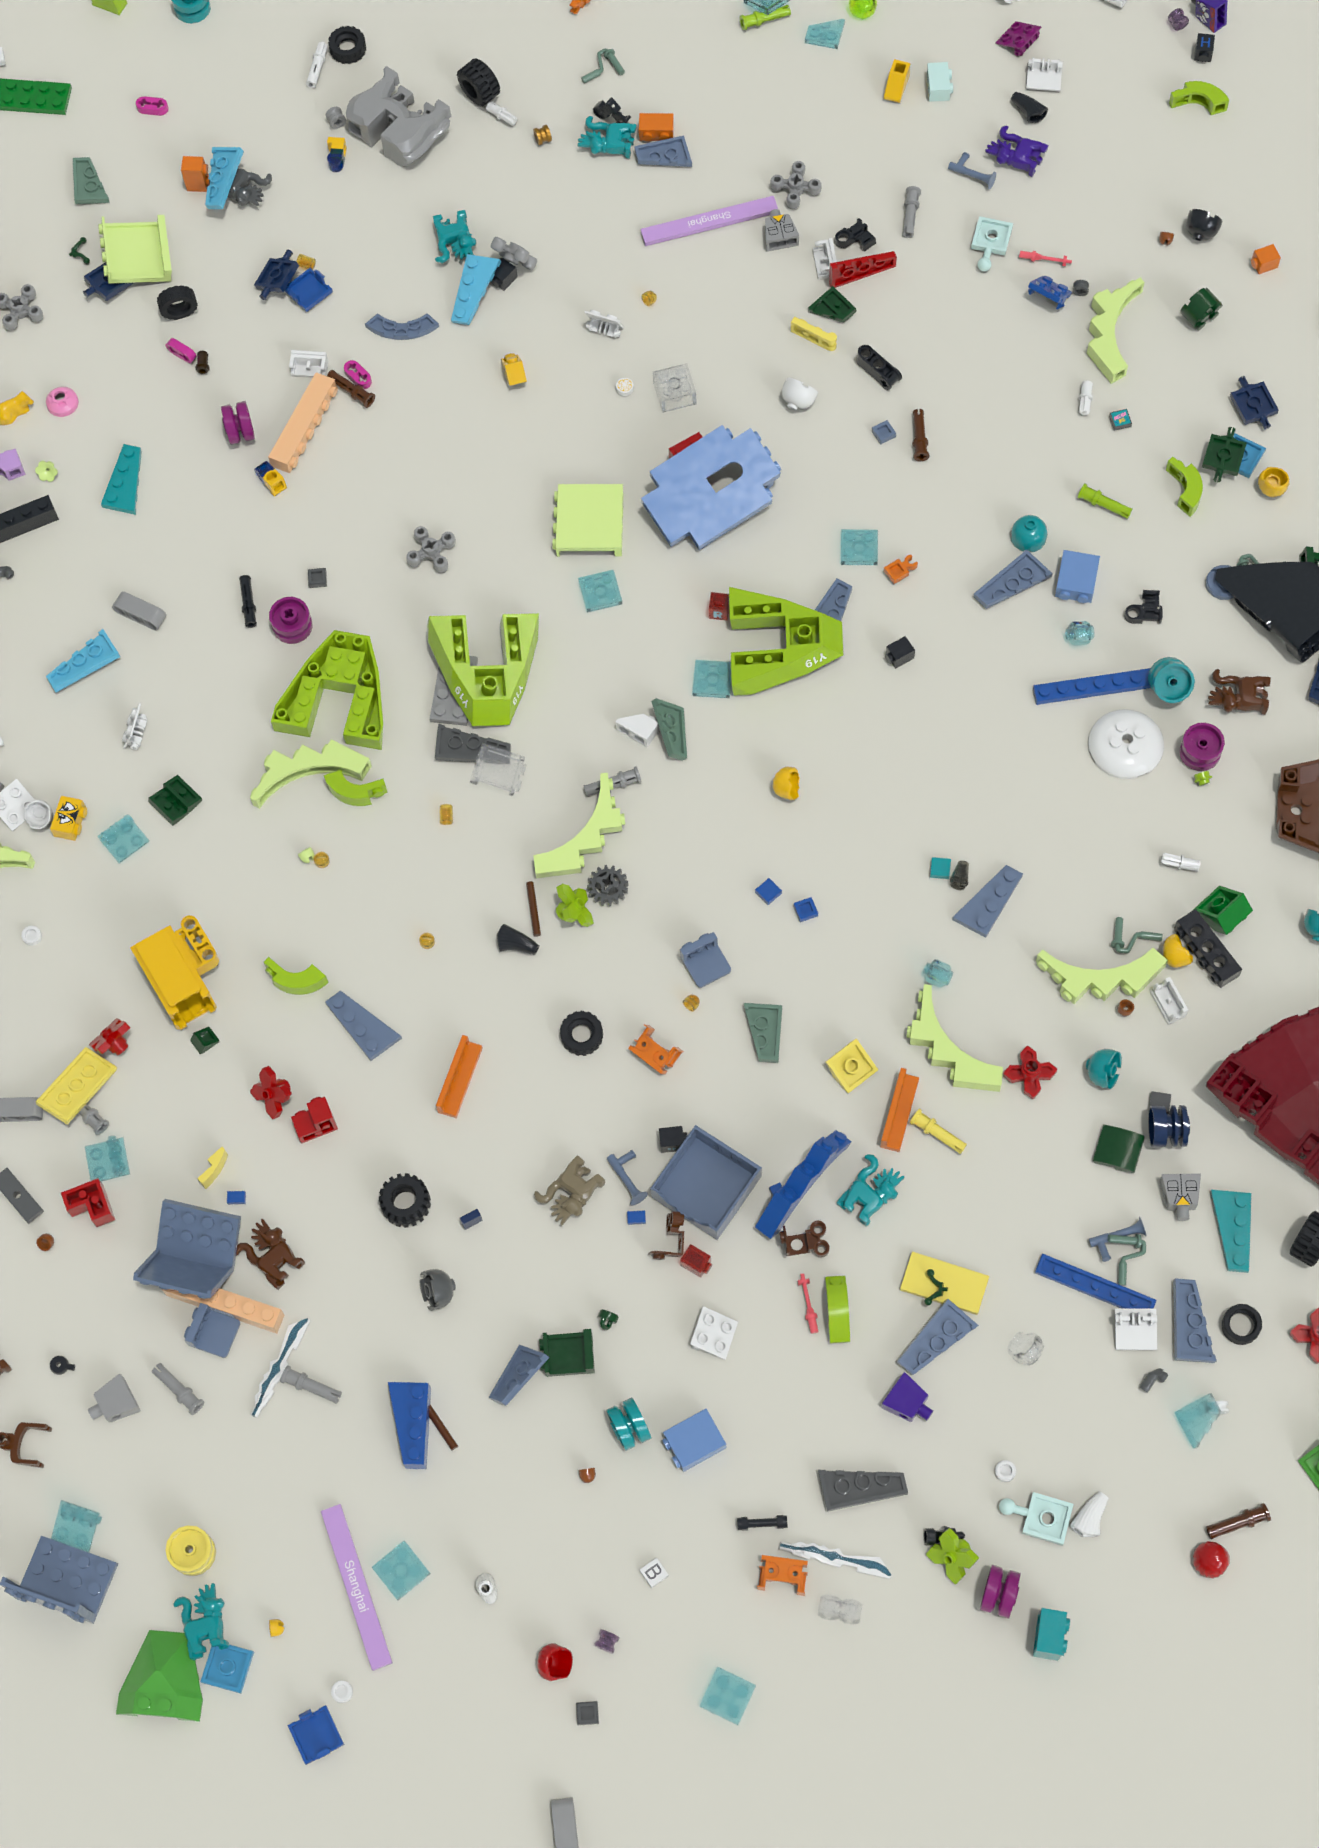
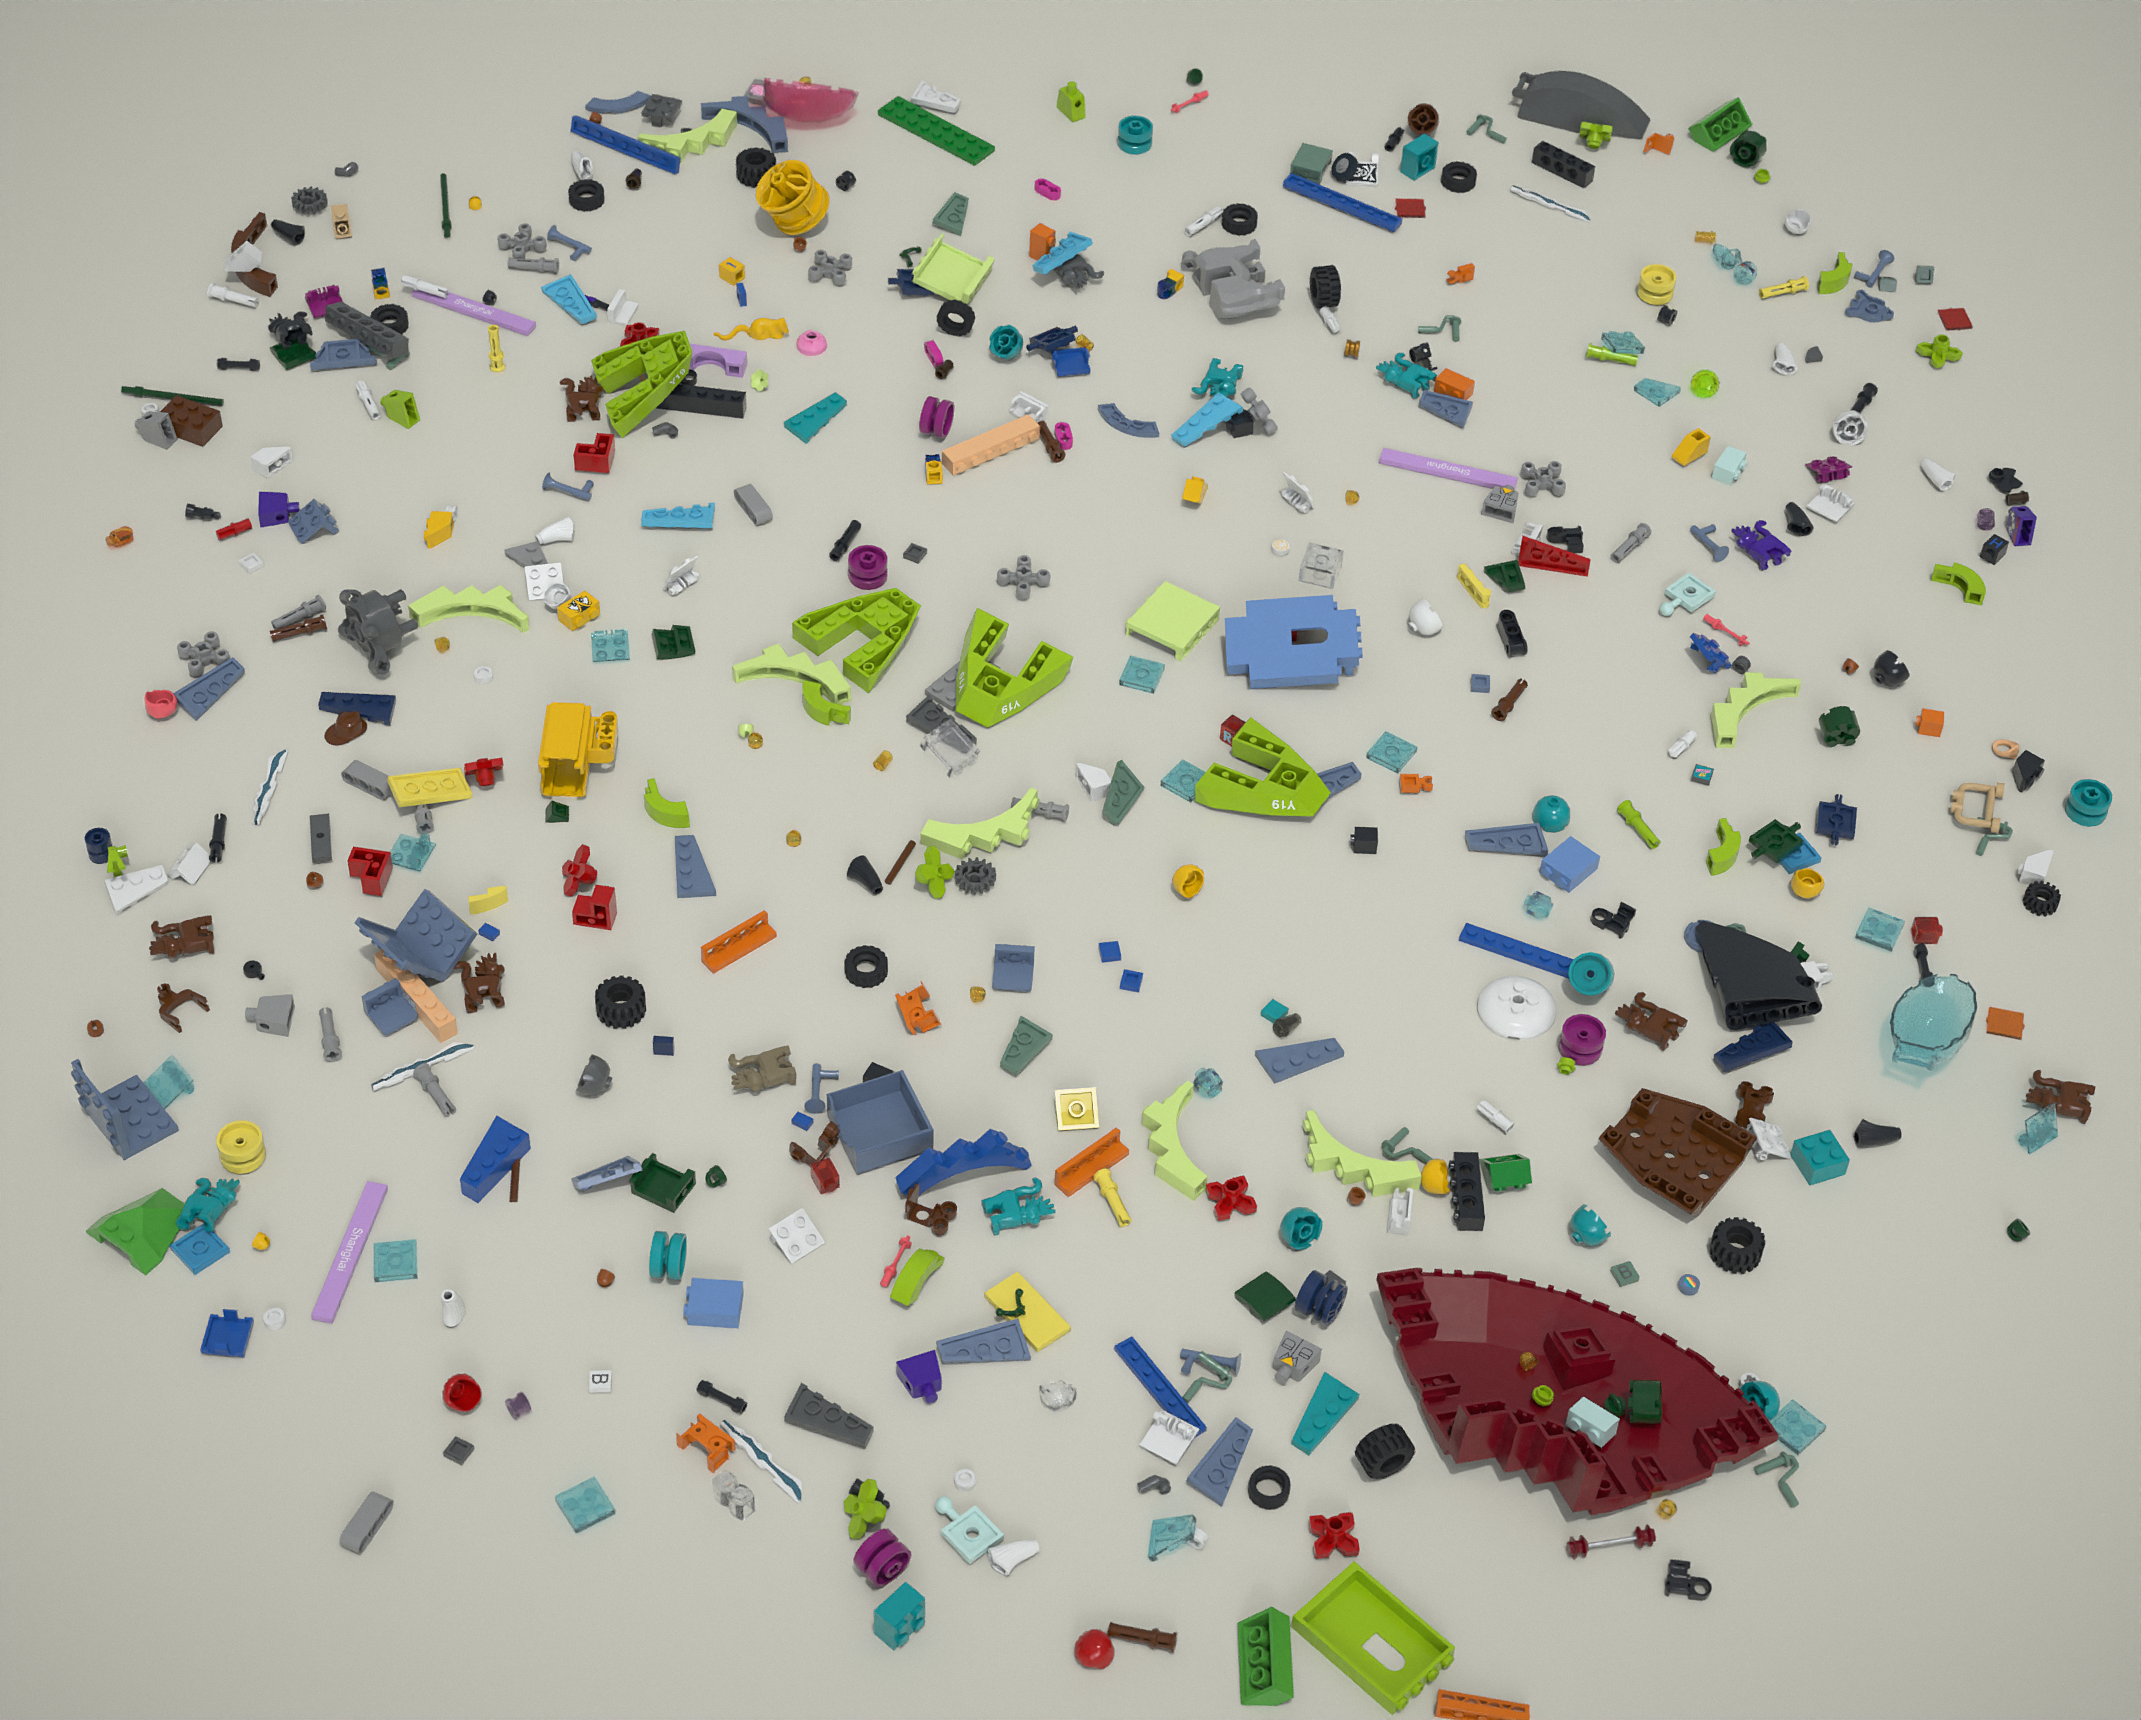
camera: 25 degrees right, 20 degrees down
none -> teal cylinder [989,325,1024,359]

